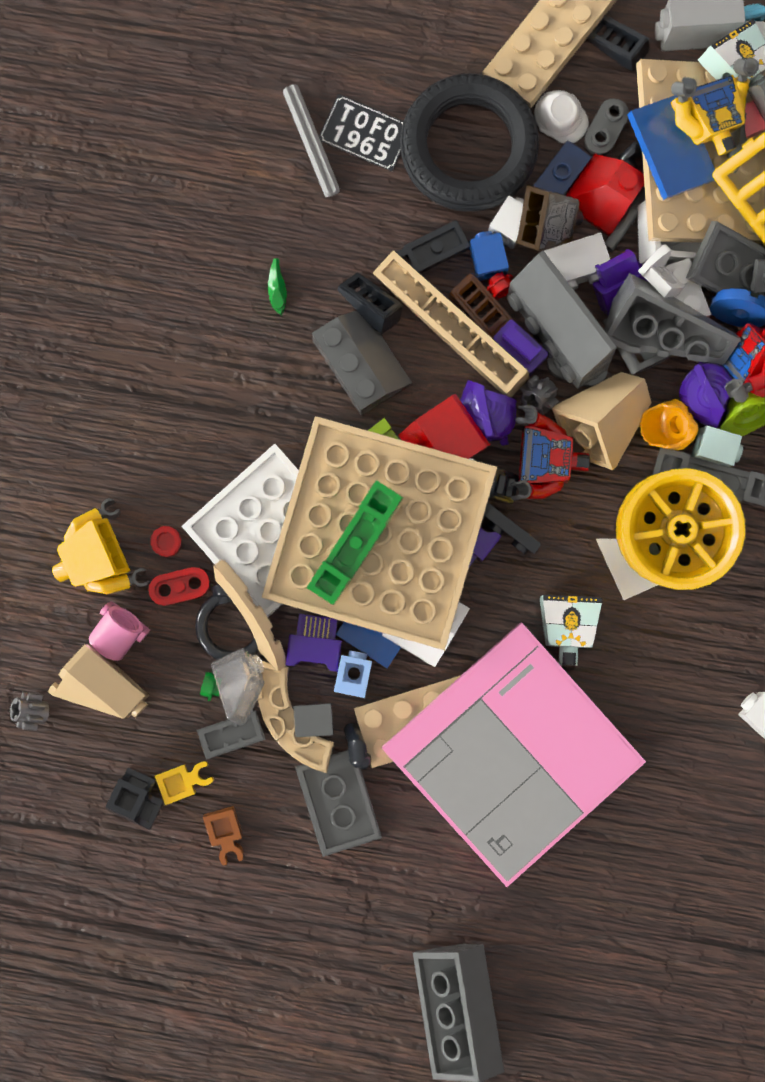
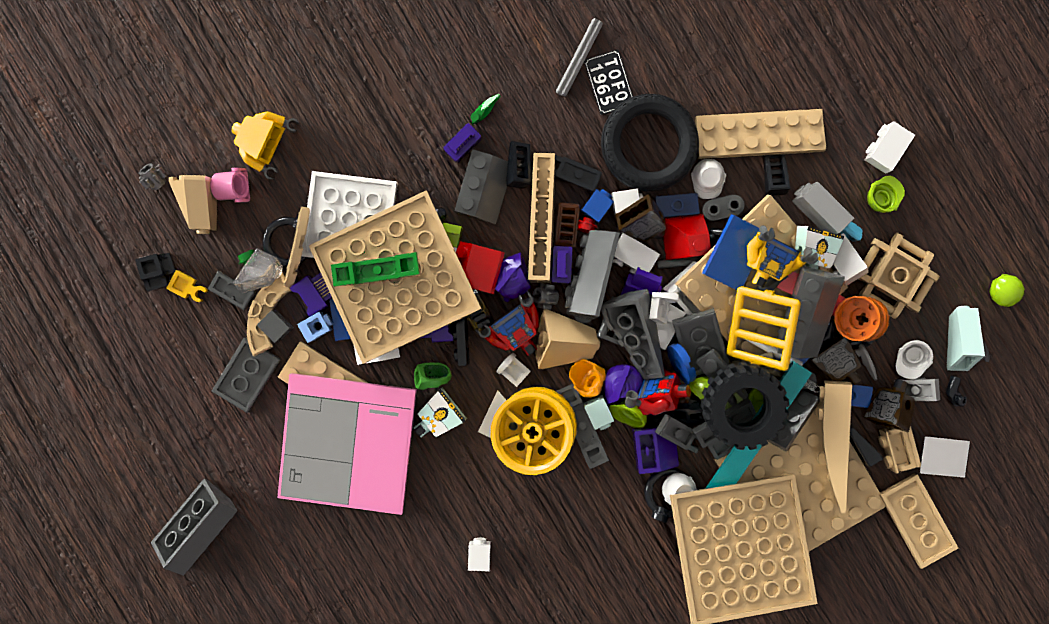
camera: 55 degrees right, 5 degrees up
red plate [148,567,211,606] -> none
red tile [150,526,182,557] -> none
dark orange plate [203,806,244,866] -> none
black arm [343,723,372,769] -> none
none -> bright green rock [414,363,451,390]
none -> dark purple piece [443,123,482,163]
none -> white tile [496,353,531,387]

